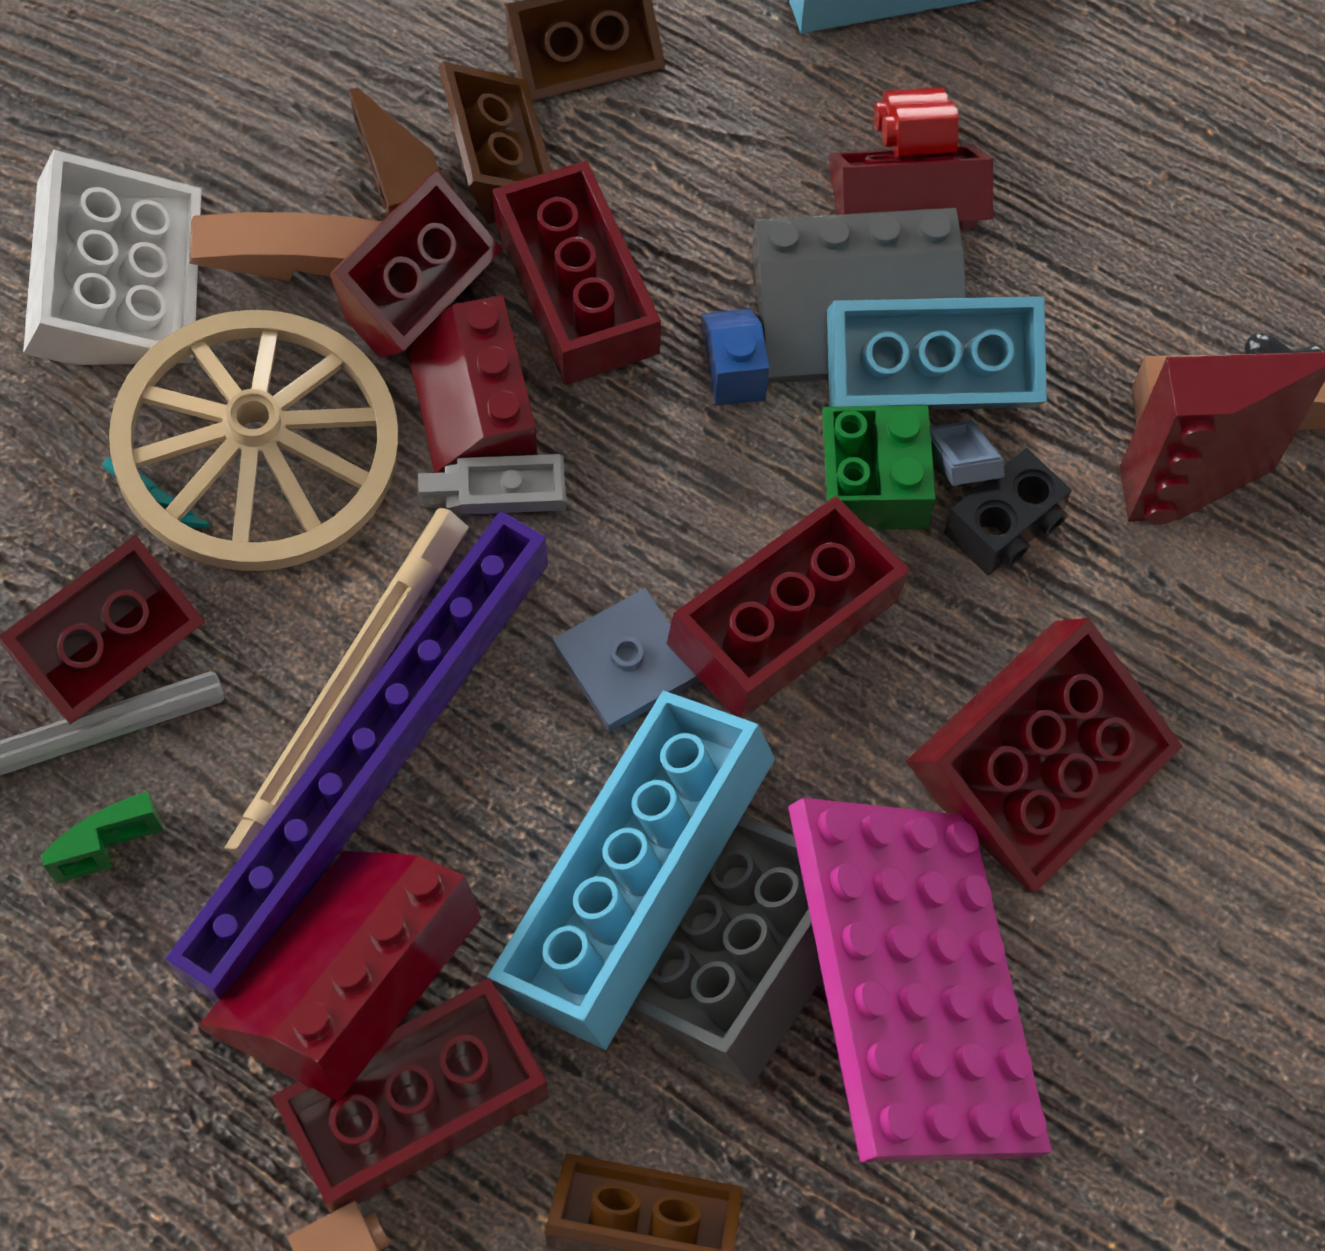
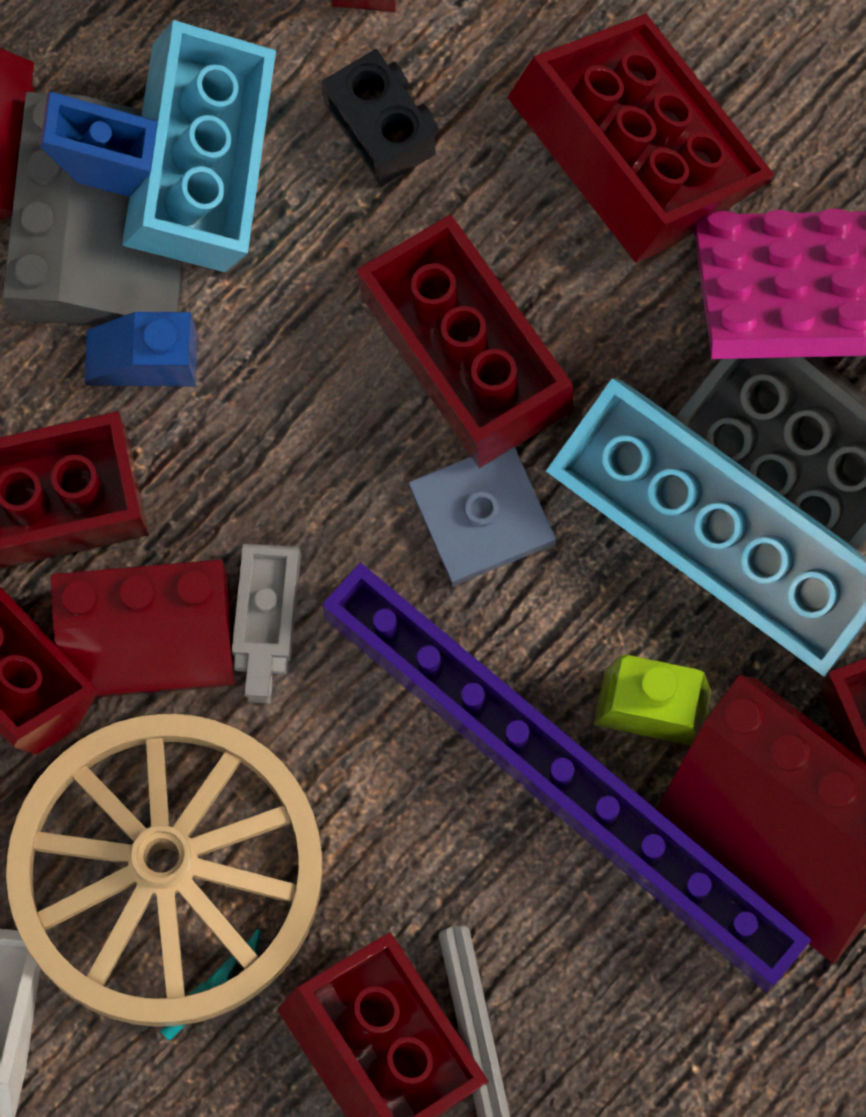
camera: 75 degrees left, 10 degrees up
green slope [41,791,164,884] -> none
tan piece [224,508,469,859] -> none
green slope [822,405,935,529] -> none
sand blue tile [930,420,1005,486] -> none
none -> blue slope [40,91,158,197]
none -> lime torso [593,655,711,746]

